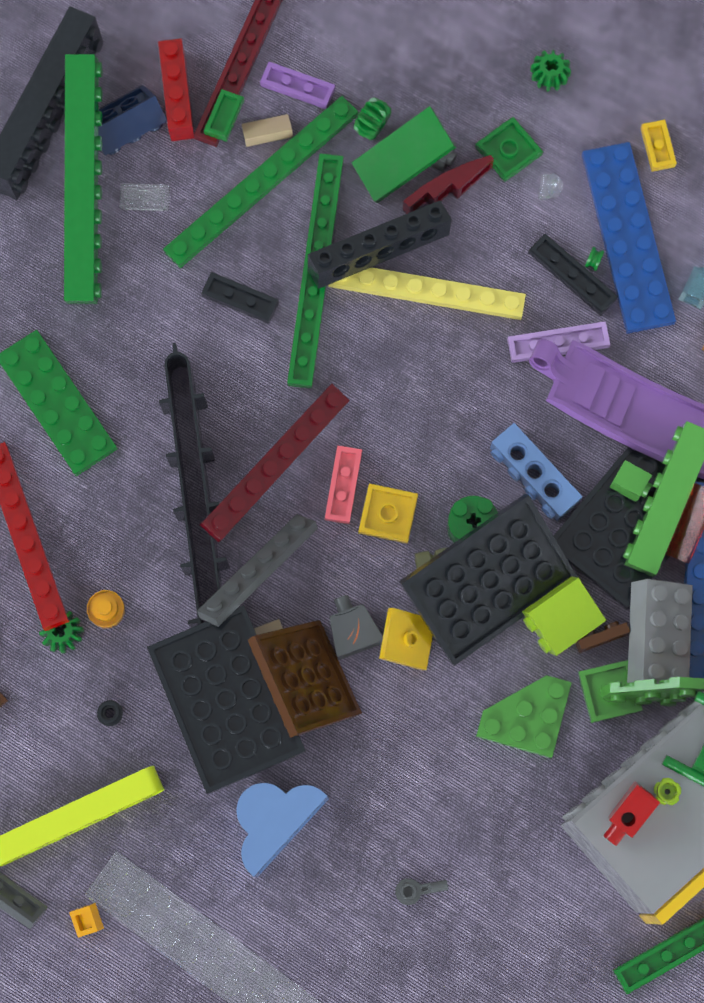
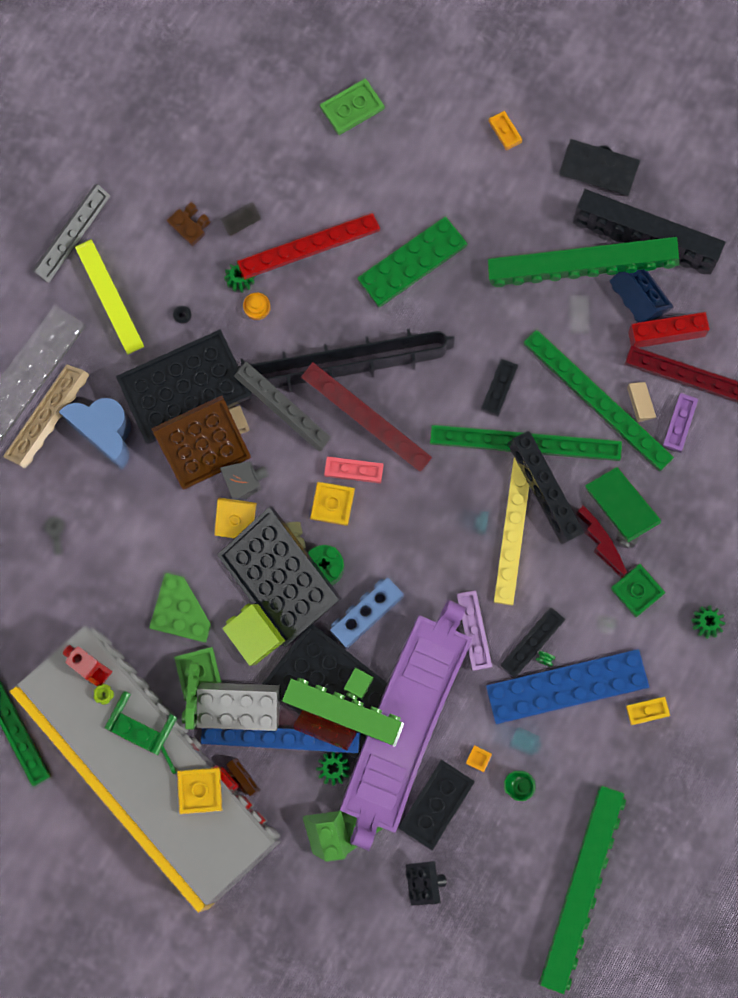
camera: 90 degrees right, 0 degrees up
light orange plate [69,903,104,938] -> none
green tile [204,89,245,142] -> none
green gear [354,97,391,140] -> none
reddish brown plate [576,621,630,654] -> none
none -> tan plate [3,364,89,468]
none -> clear light blue plate [475,511,489,535]

